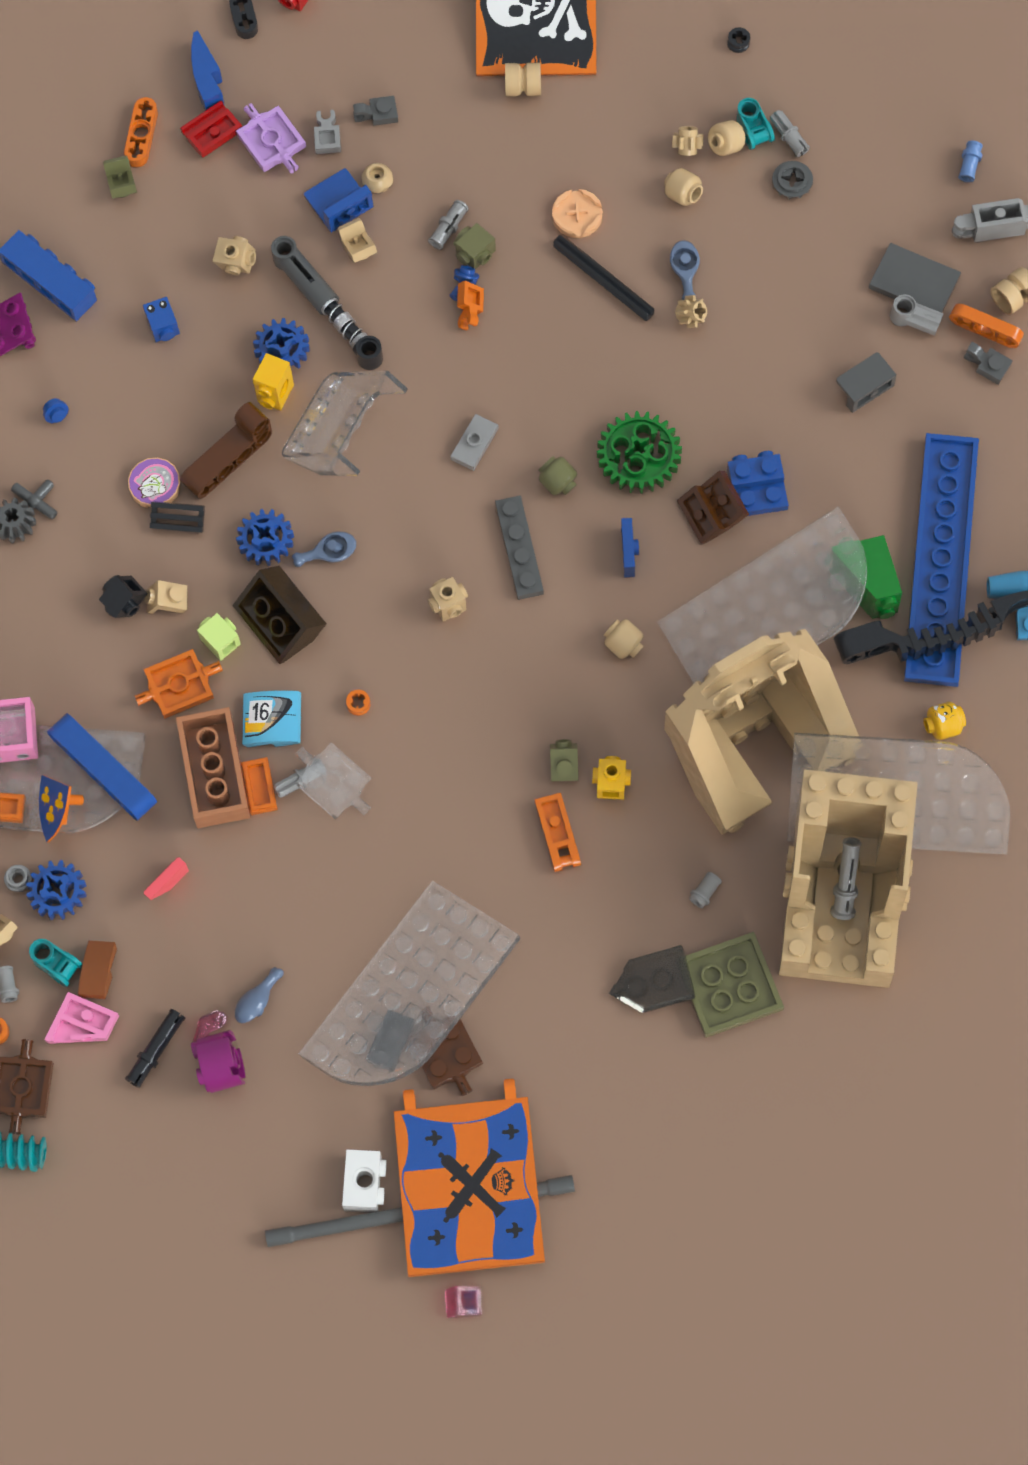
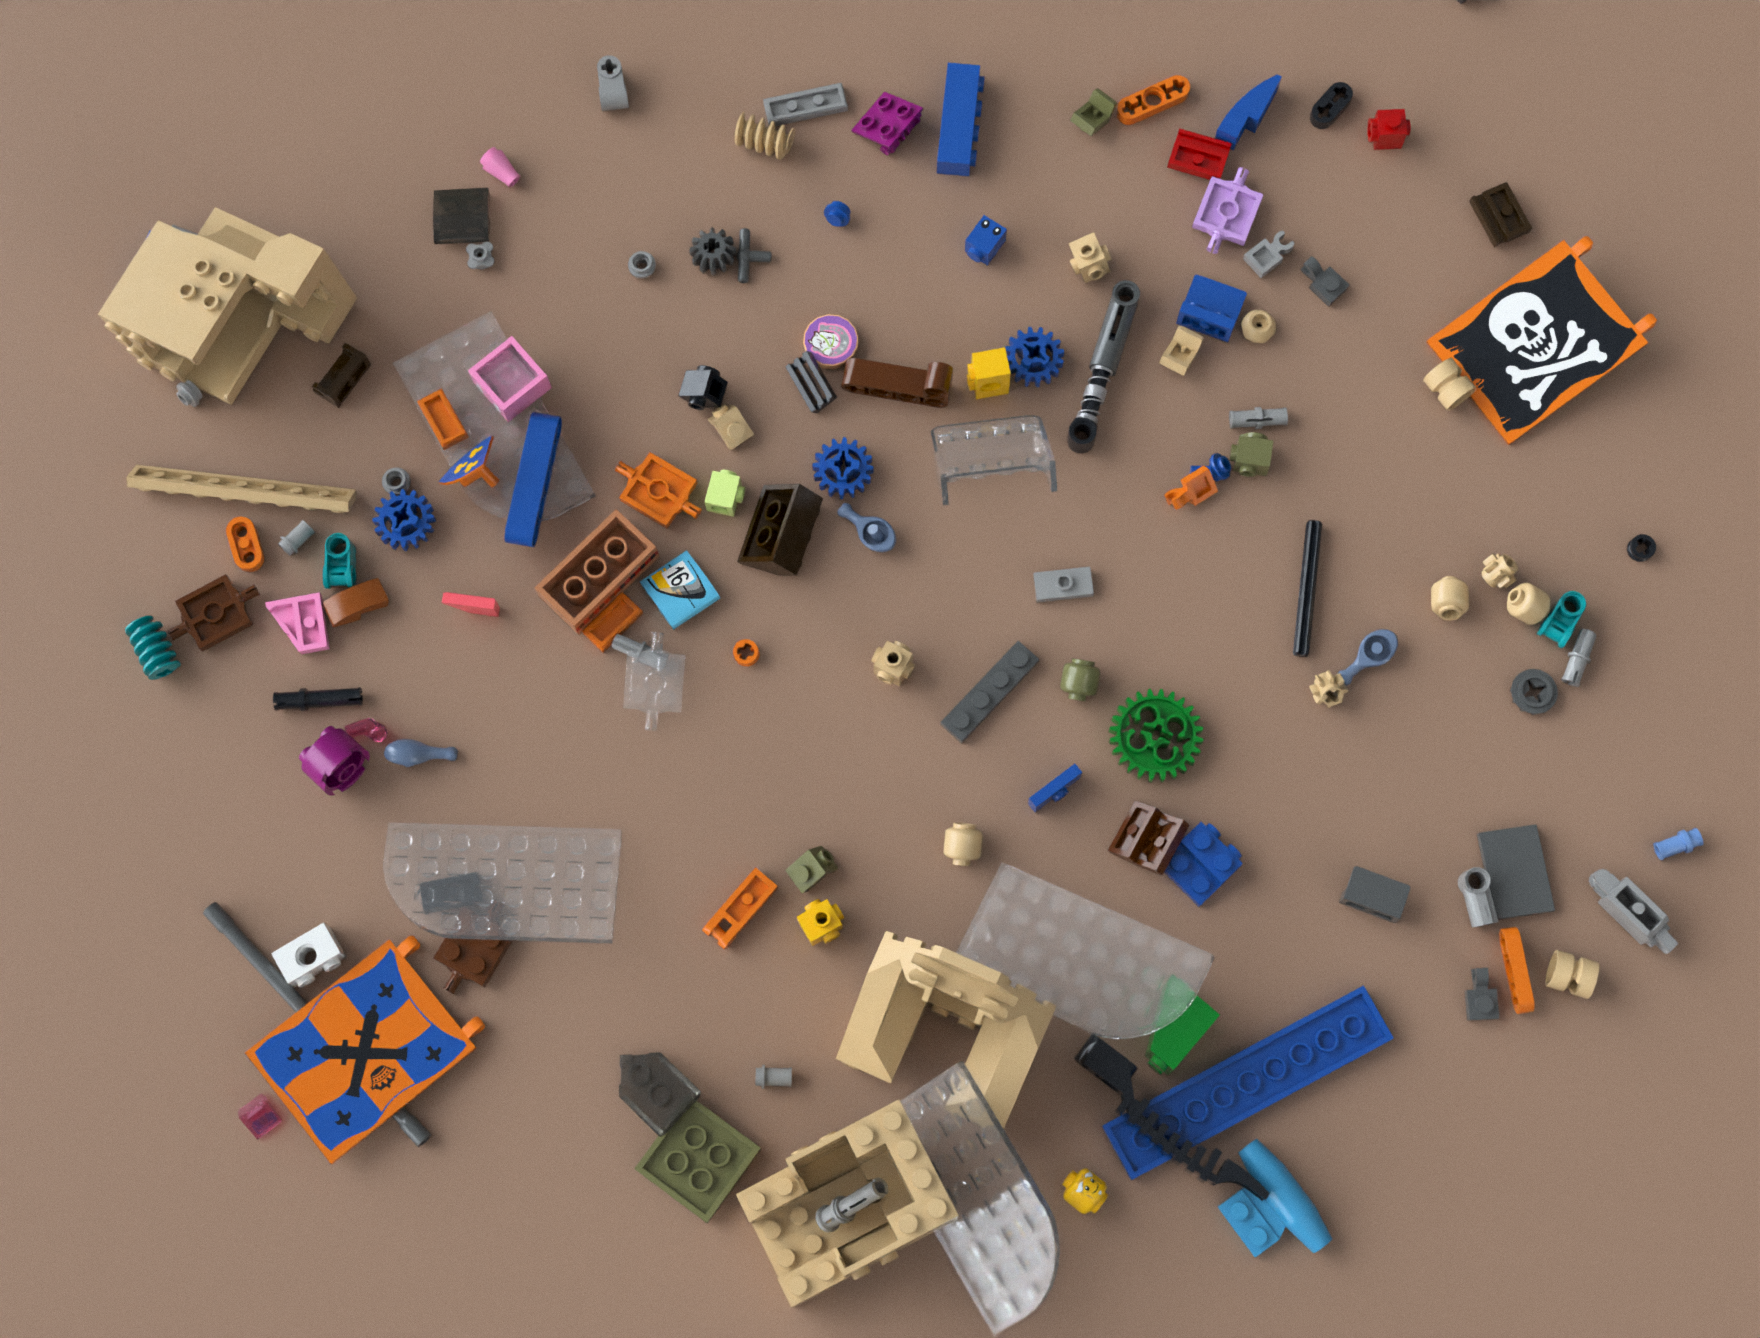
camera: 55 degrees right, 5 degrees up
light nougat tile [552,189,603,238] -> none

